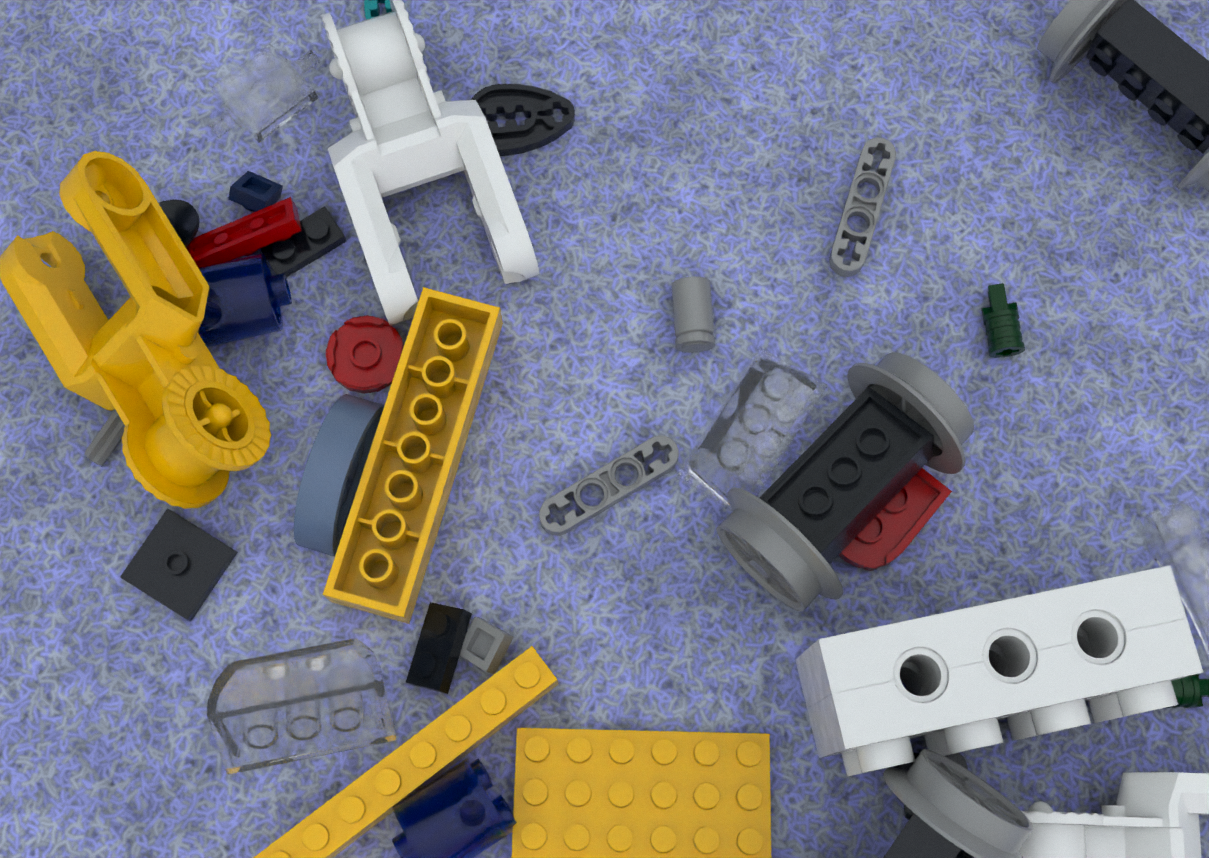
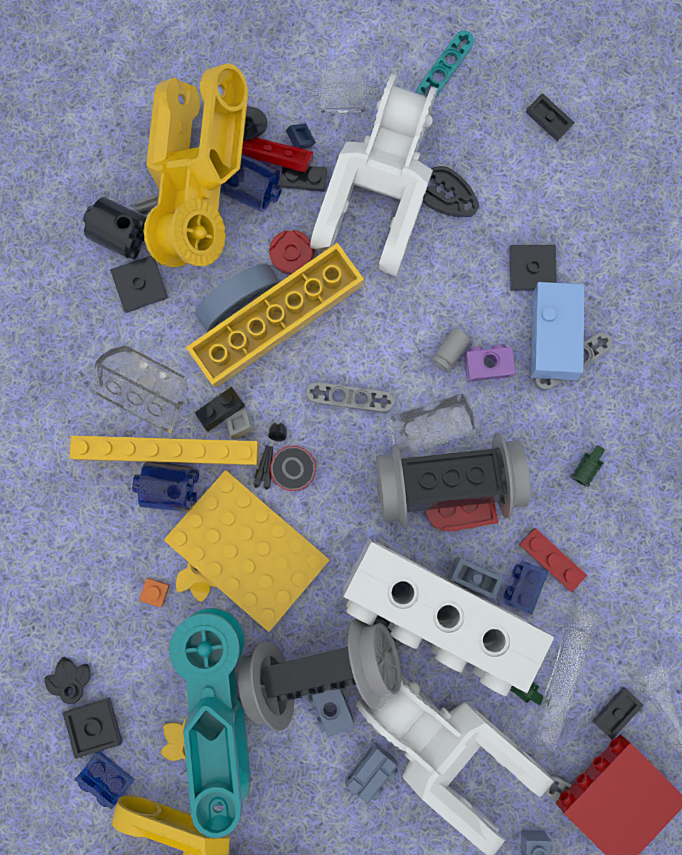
camera: 40 degrees right, 10 degrees up
none -> black cylinder [83,197,147,260]
none -> black piece [253,445,273,490]
none -> black hinge [268,422,287,442]
none -> black tile [270,446,316,491]
none -> sand blue brick [448,557,504,600]
none -> medium lavender brick [464,344,516,382]
none -> clear blue bracket [504,560,549,615]
none -> black plate [509,245,557,291]
none -> red plate [519,528,587,592]
none -> light blue brick [531,282,584,380]

